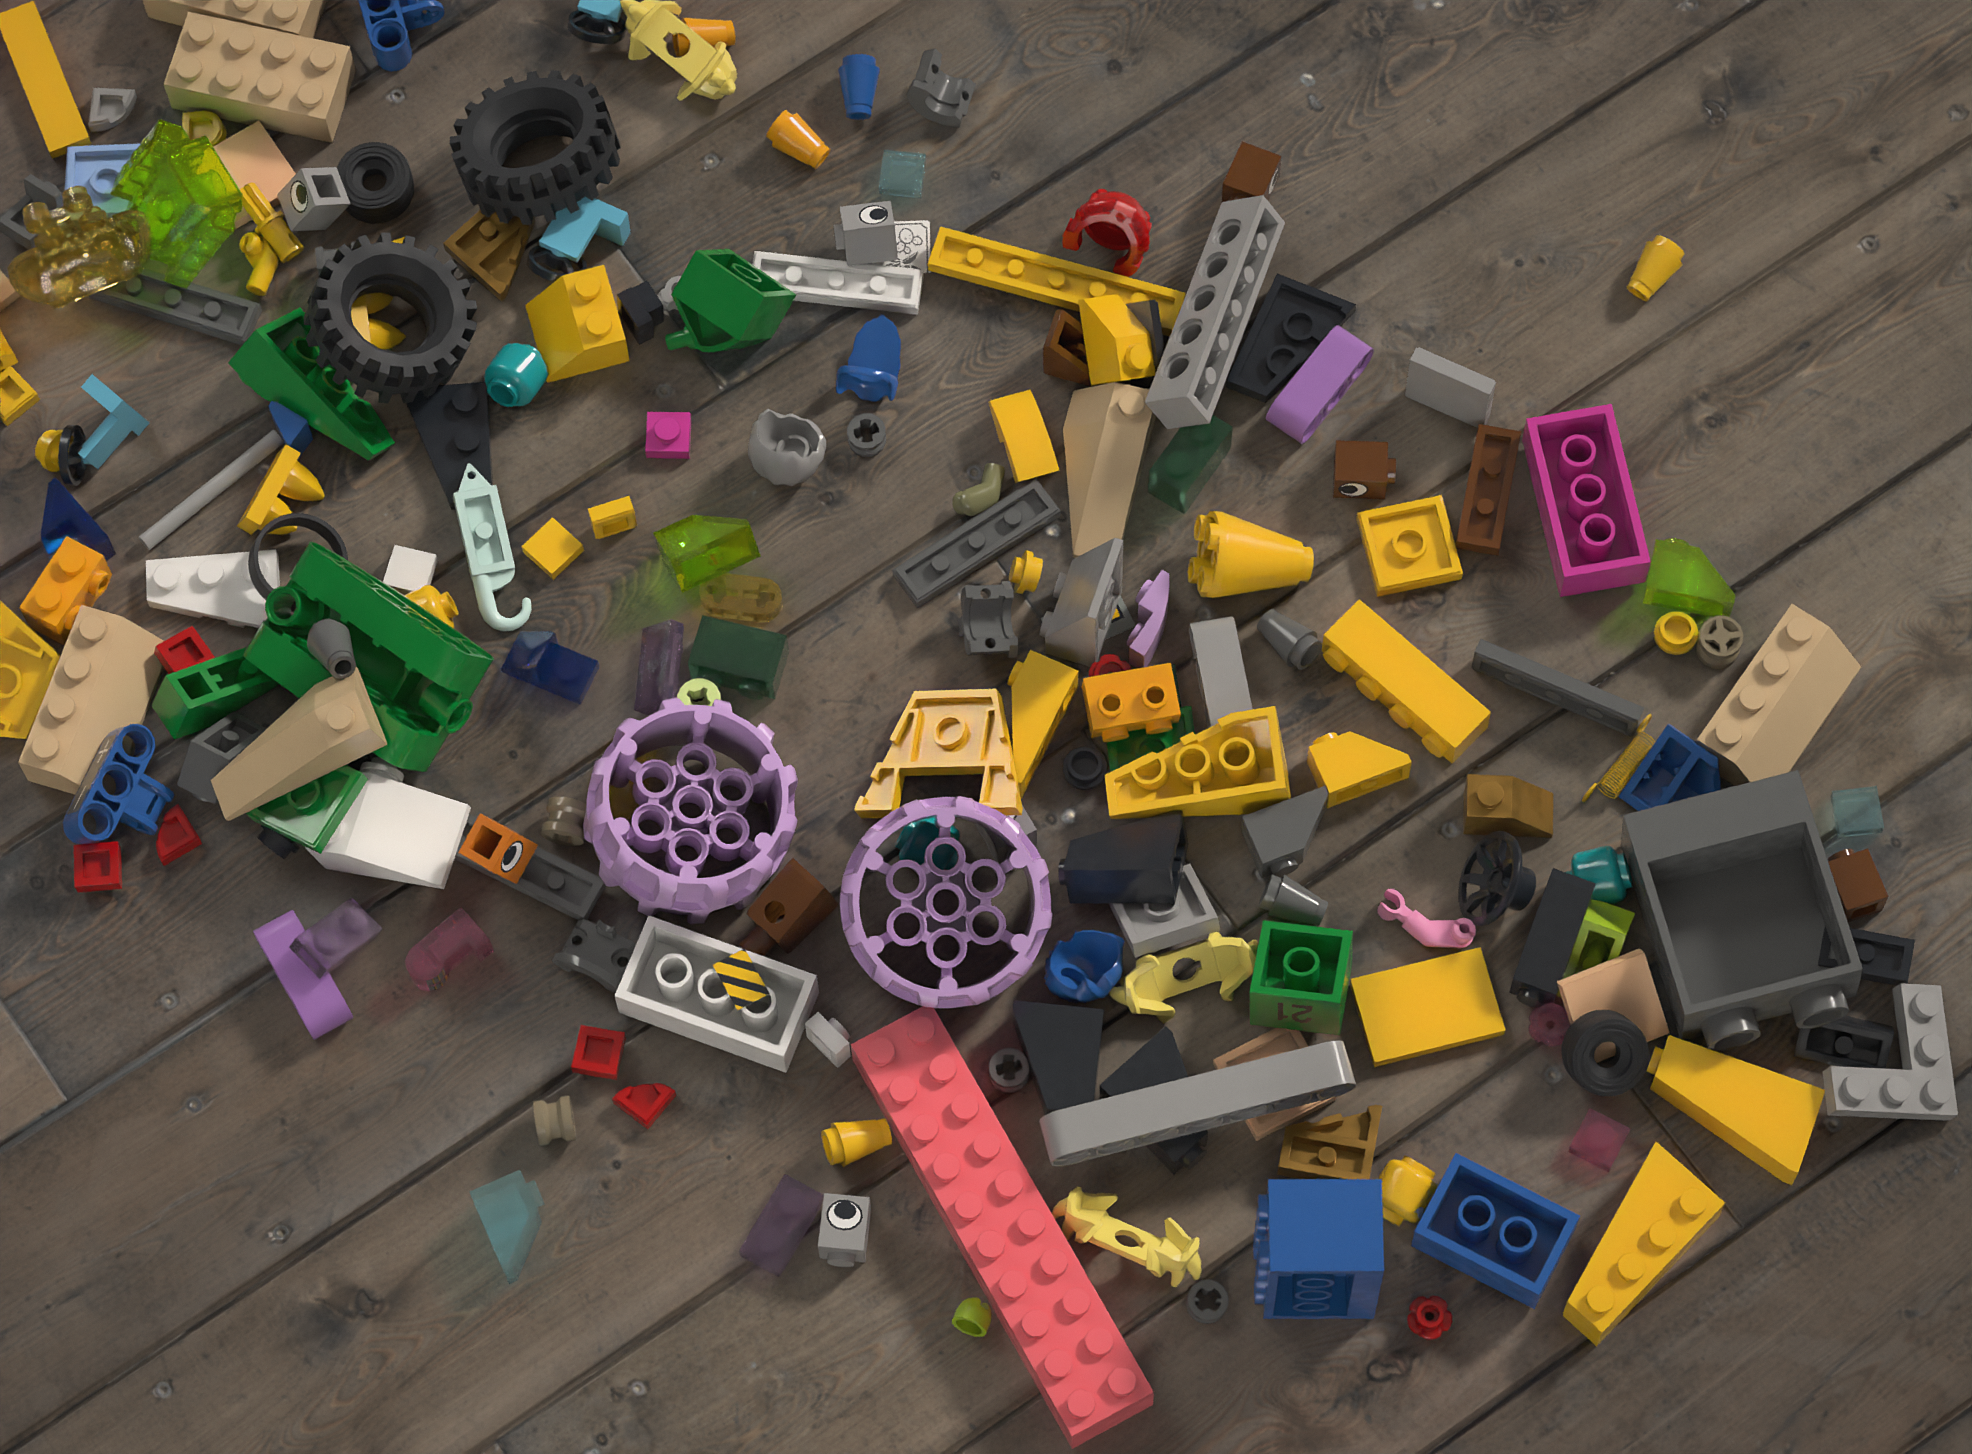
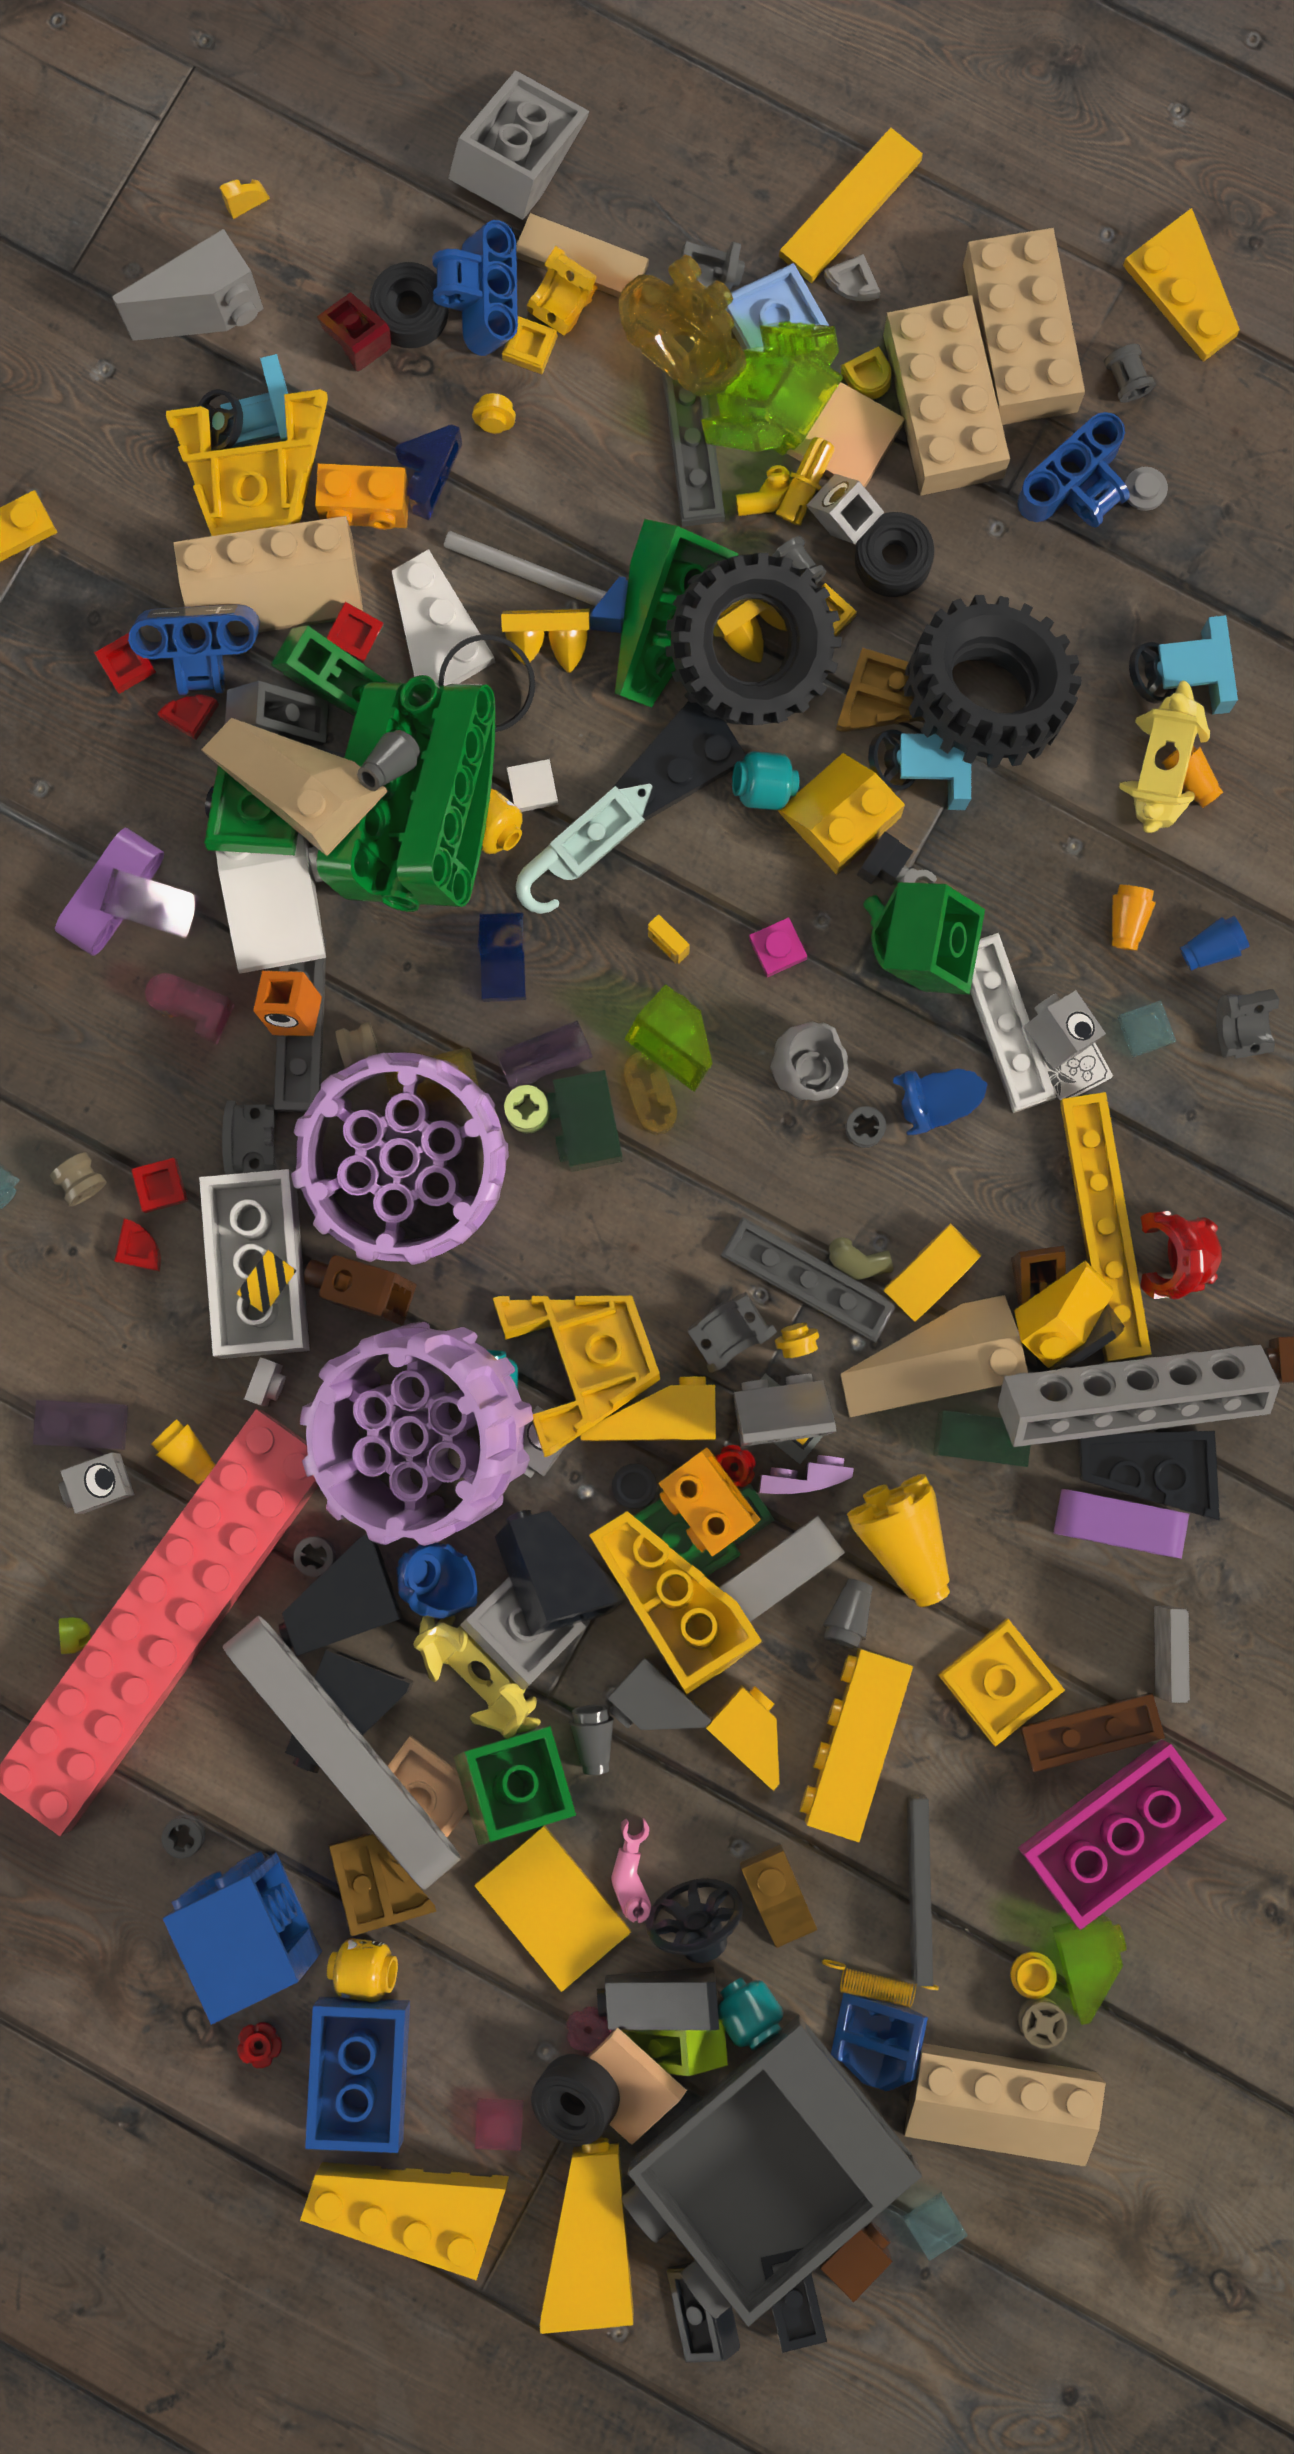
camera: 65 degrees right, 15 degrees up
medium azure piece [58,374,149,486] -> none
yellow tile [521,517,584,580] -> none
light yellow piece [1052,1186,1201,1287] -> none
reddish brown brick [1333,440,1396,499] -> none
light grey plate [1822,983,1958,1121] -> none

